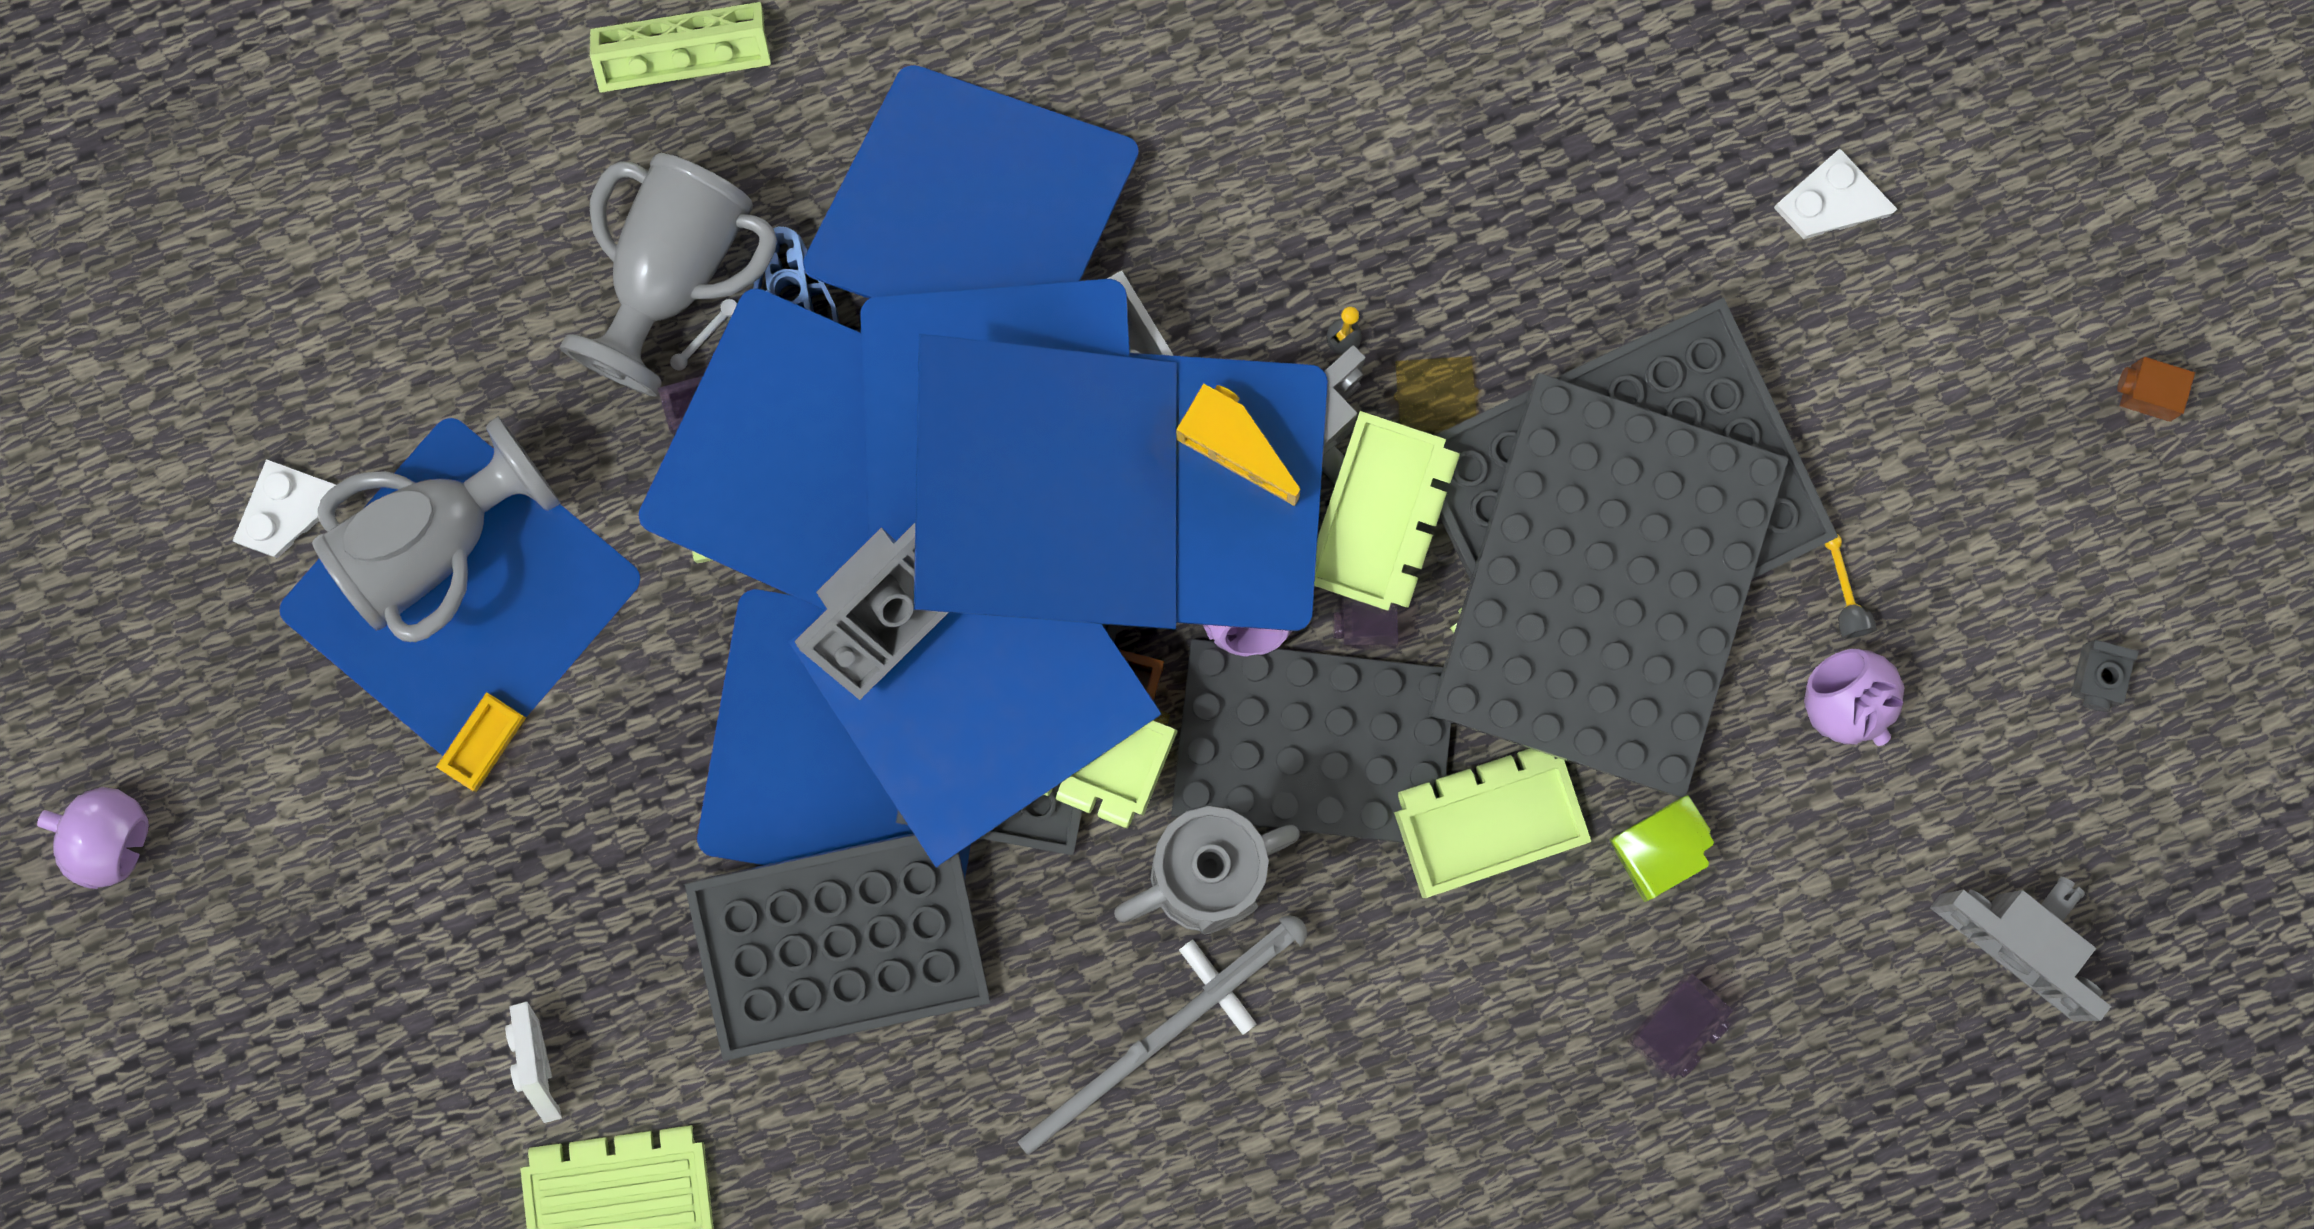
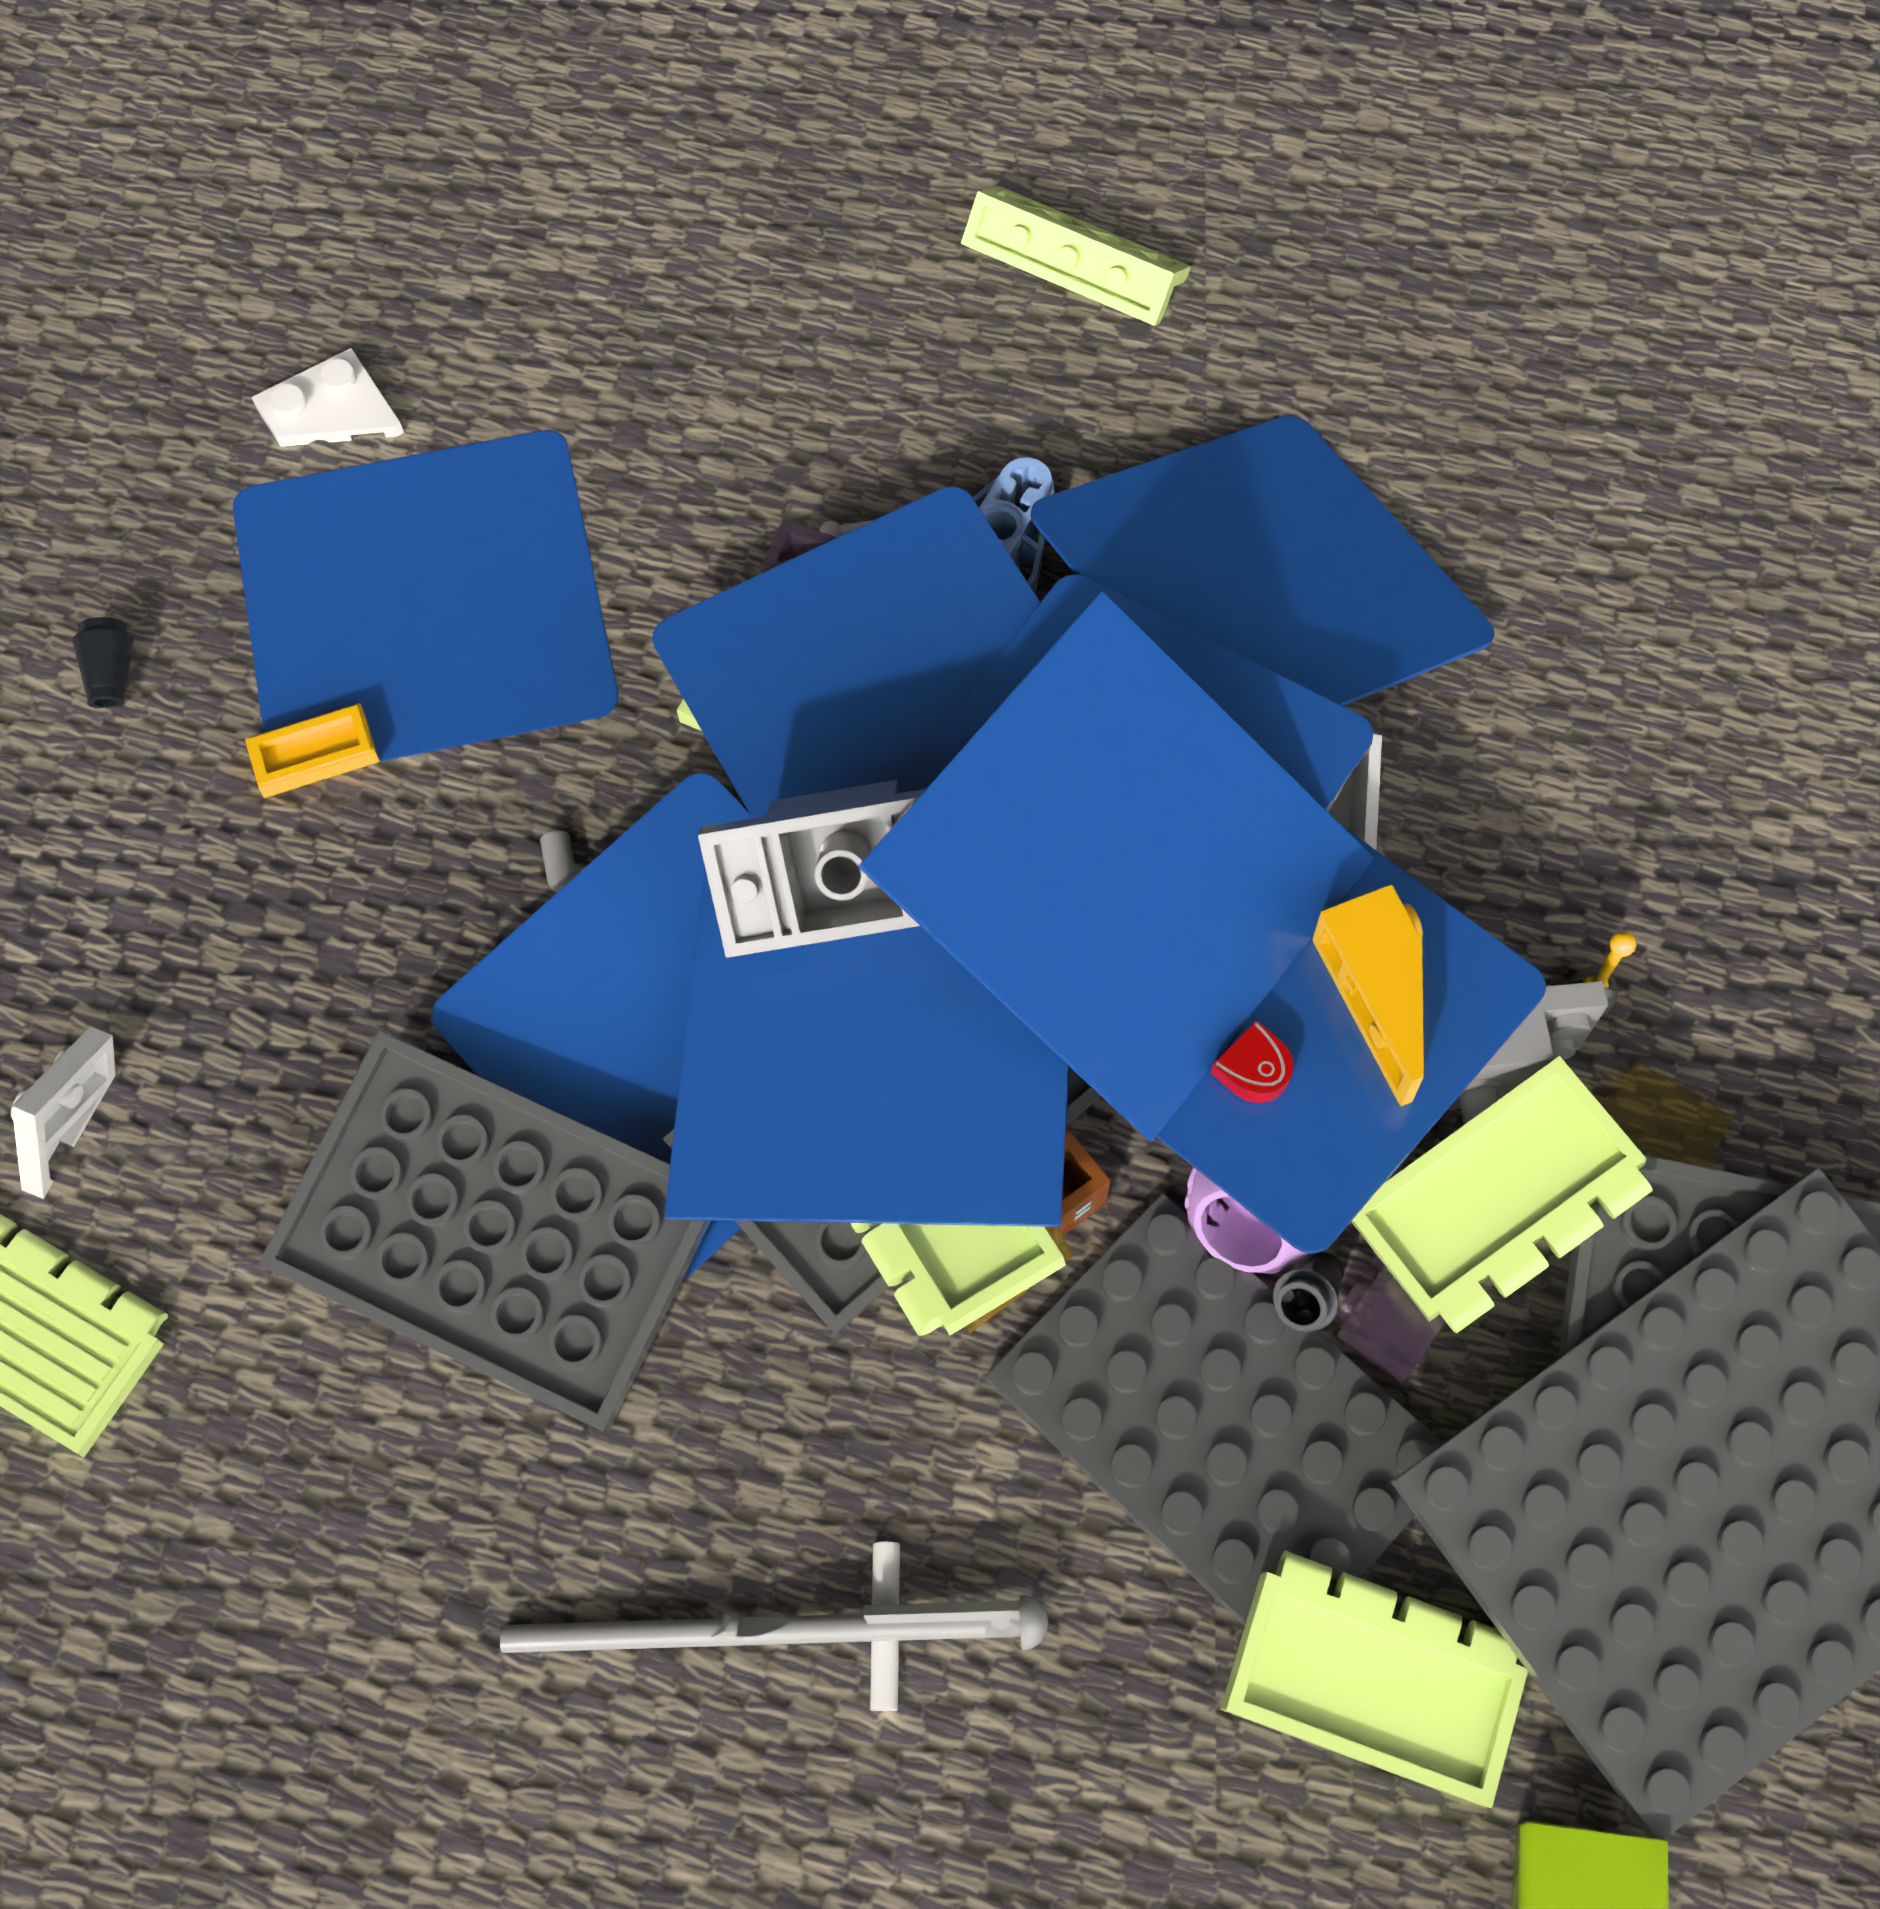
camera: 40 degrees right, 15 degrees down
light grey piece [312,416,560,642] -> none
light grey piece [559,153,777,396] -> none
light grey piece [1114,806,1300,934] -> none
none -> black cone [72,617,134,709]
none -> light grey arm [540,831,588,893]
none -> red tile [1211,1021,1294,1103]
none -> black cone [1273,1252,1344,1332]

